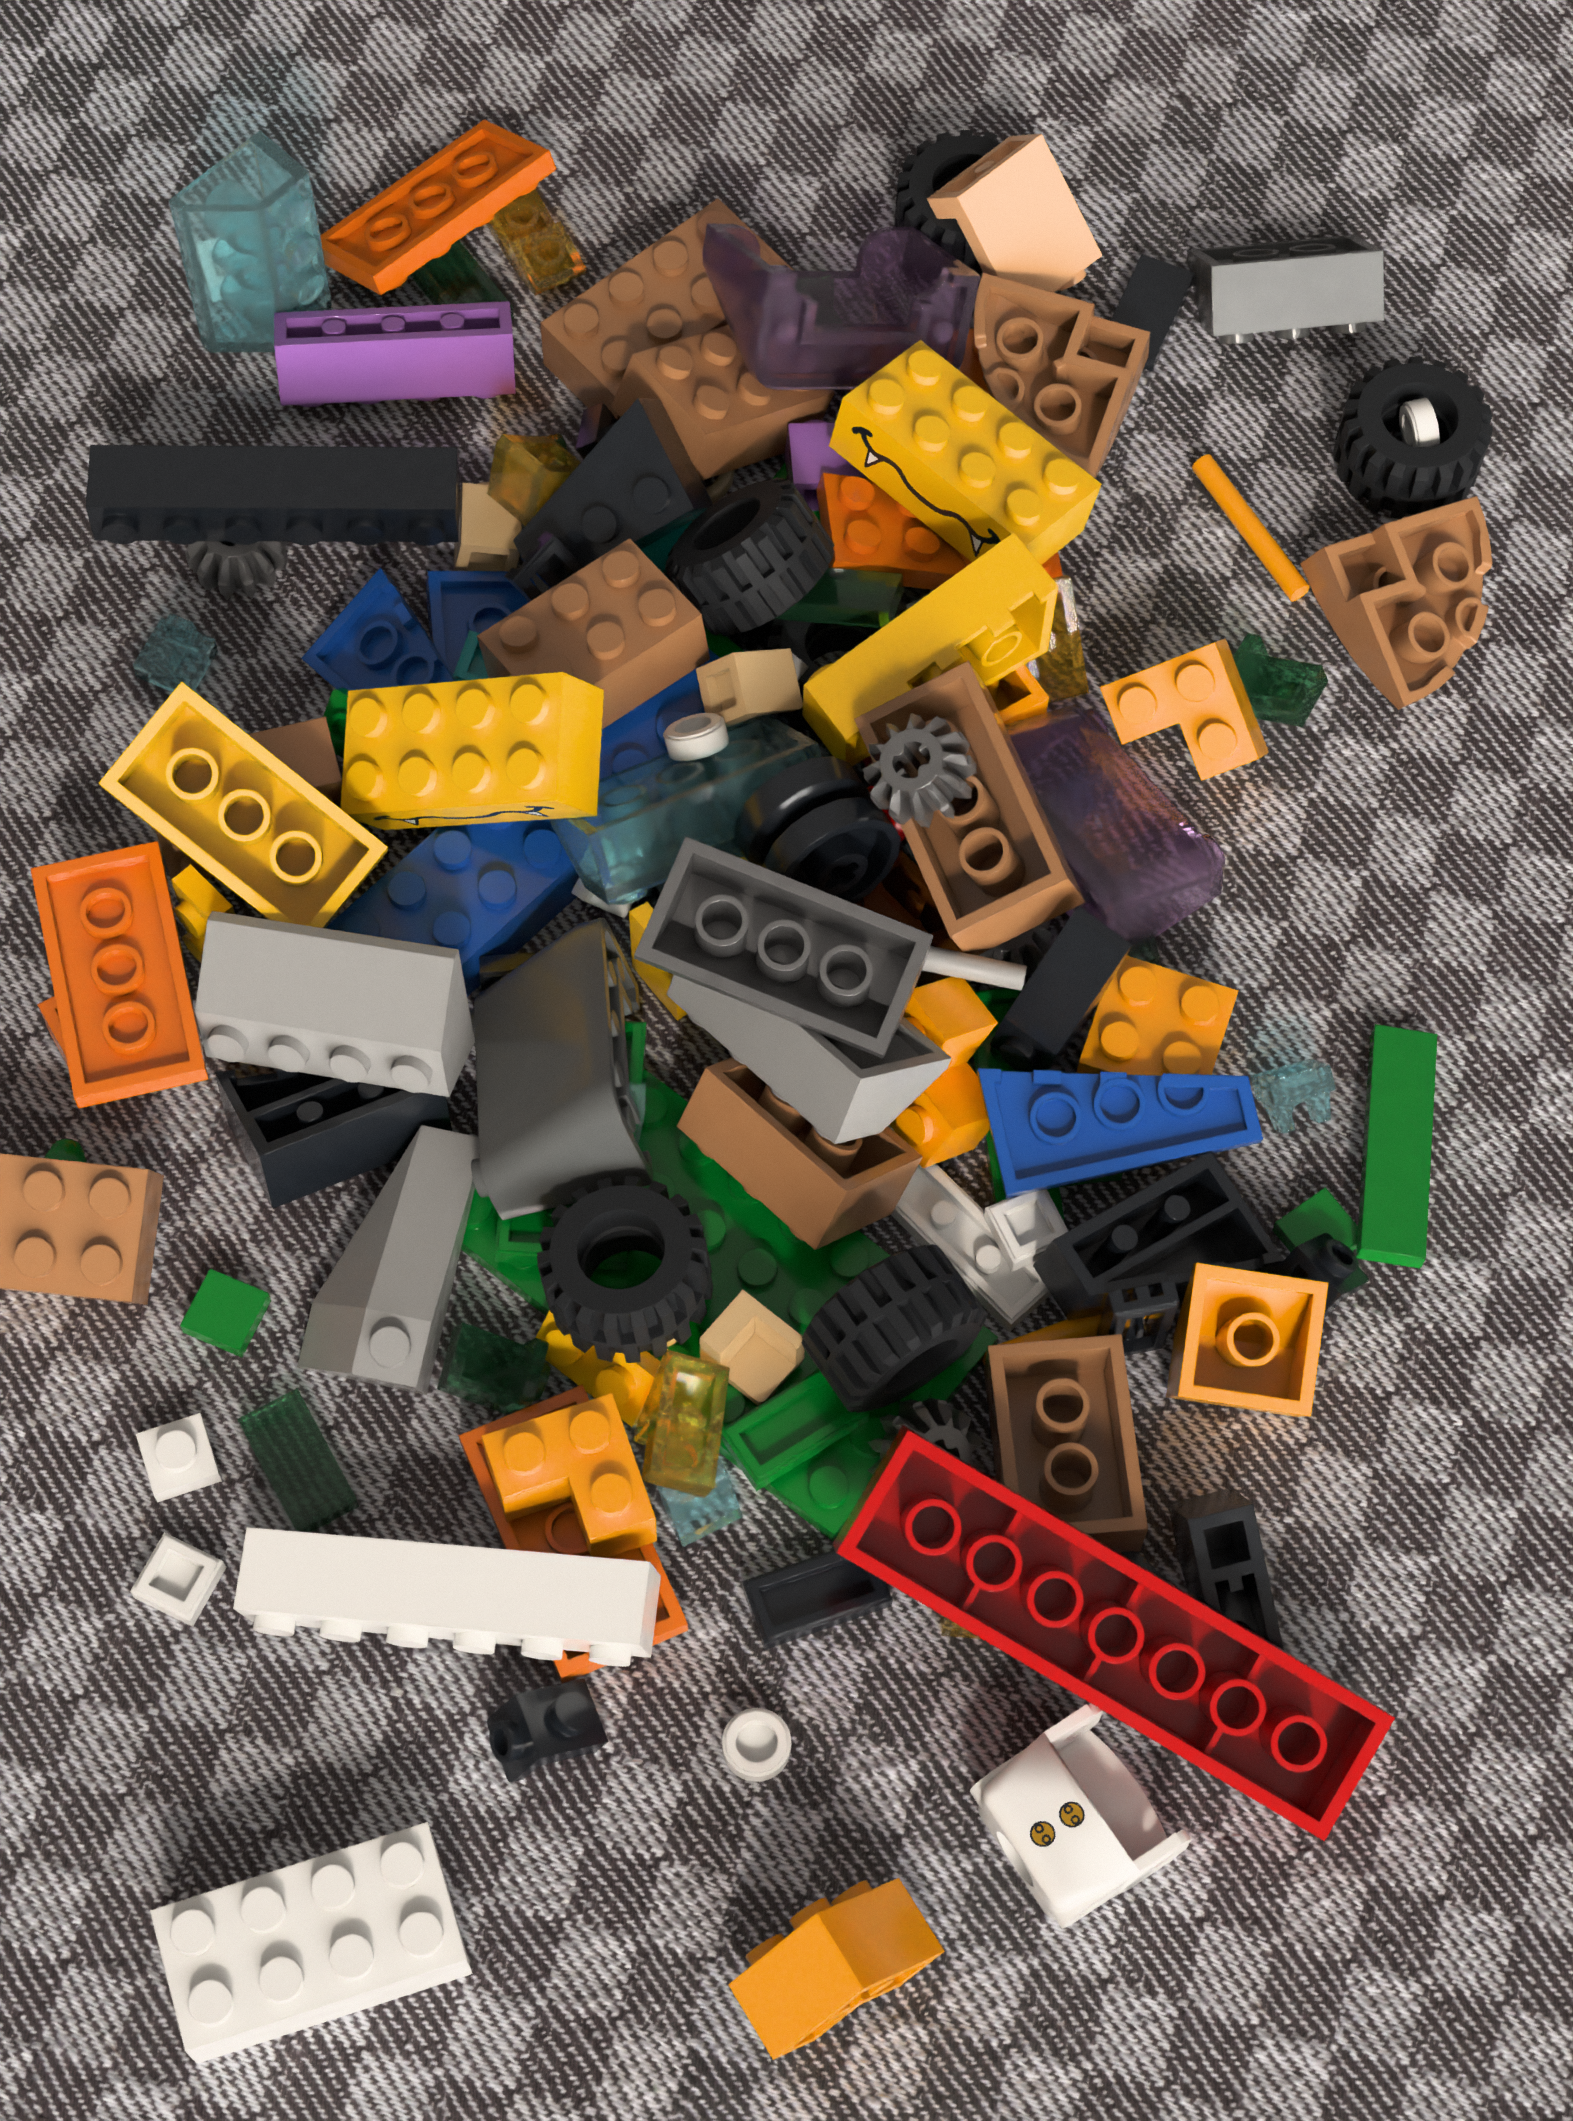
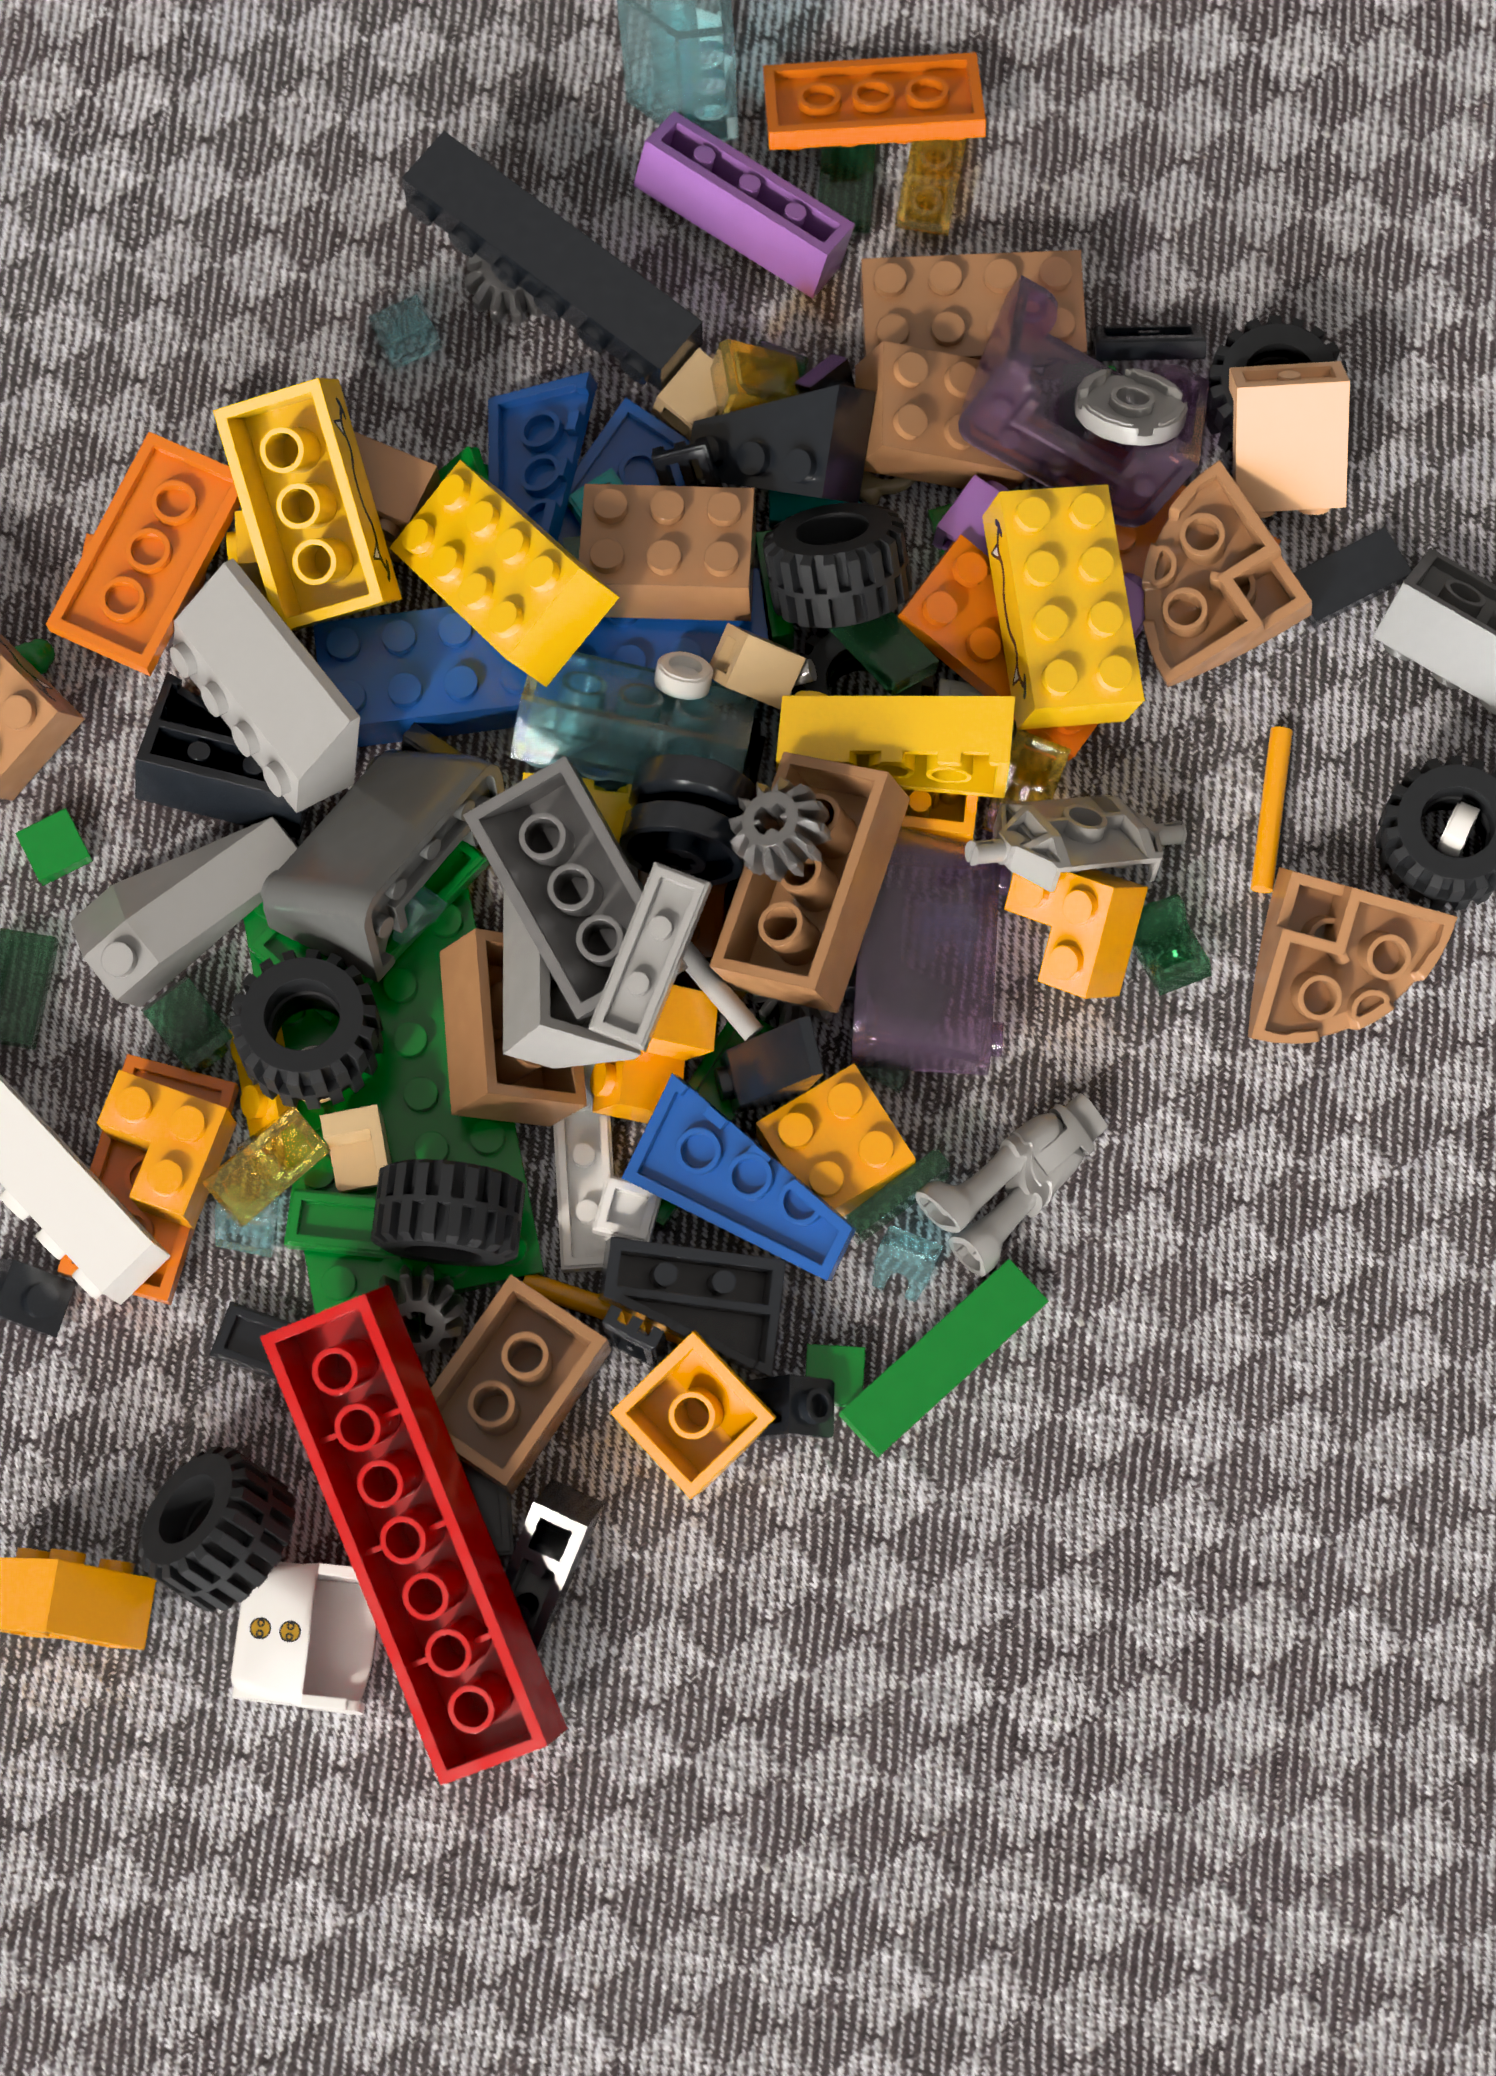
camera: 45 degrees right, 10 degrees up
white tile [722,1708,791,1782] -> none
none -> black tyre [138,1446,296,1612]
none -> light grey tile [588,862,712,1052]
none -> clear green tile [846,1149,951,1246]
none -> light grey piece [915,1093,1107,1277]
none -> light grey plate [965,795,1187,892]
none -> light grey tile [1074,368,1188,446]
none -> black tile [1091,324,1206,361]

